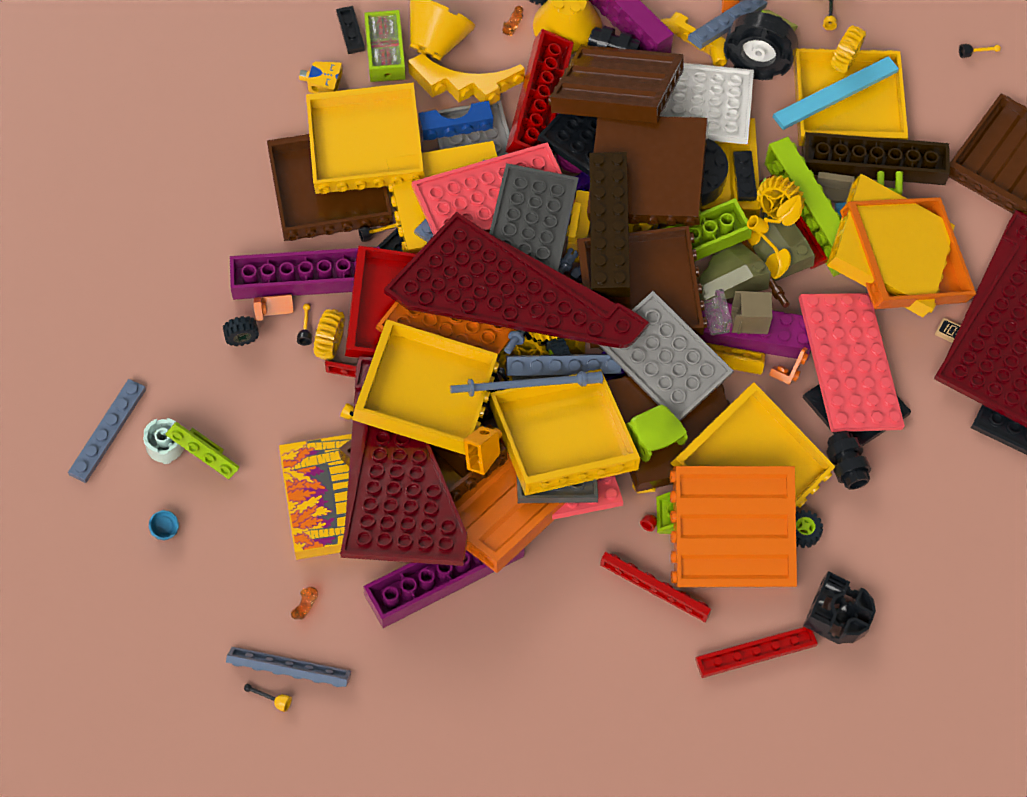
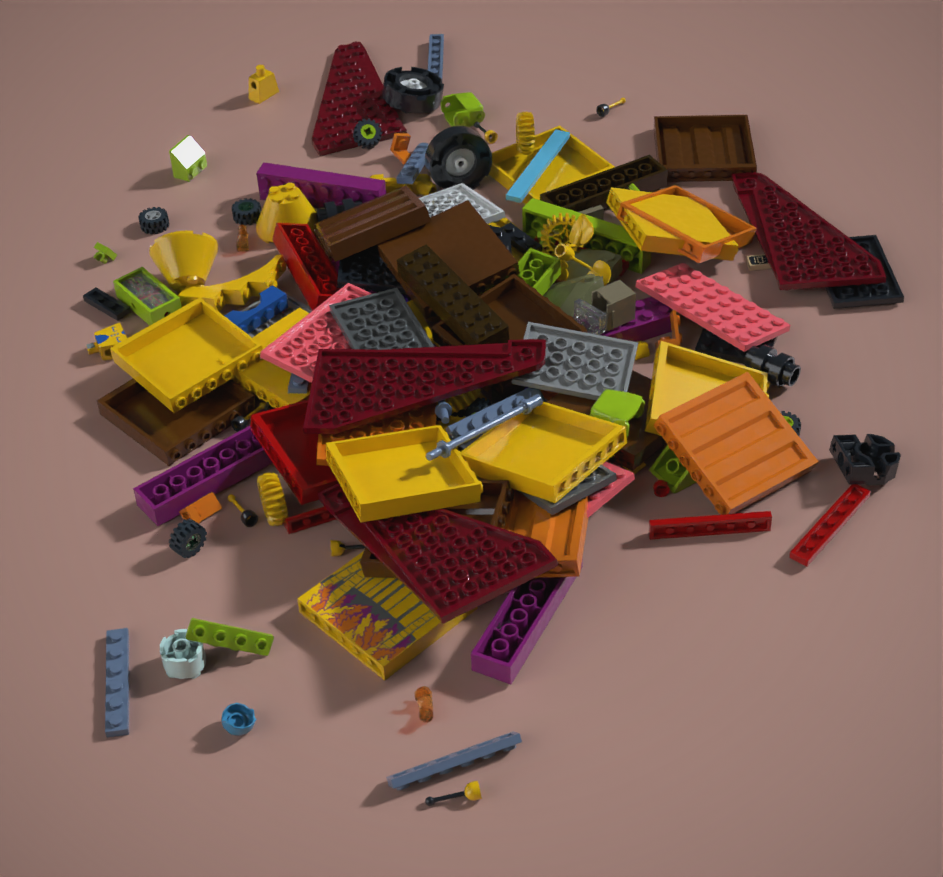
camera: 30 degrees left, 20 degrees down
light orange torso [464,426,502,475] -> none

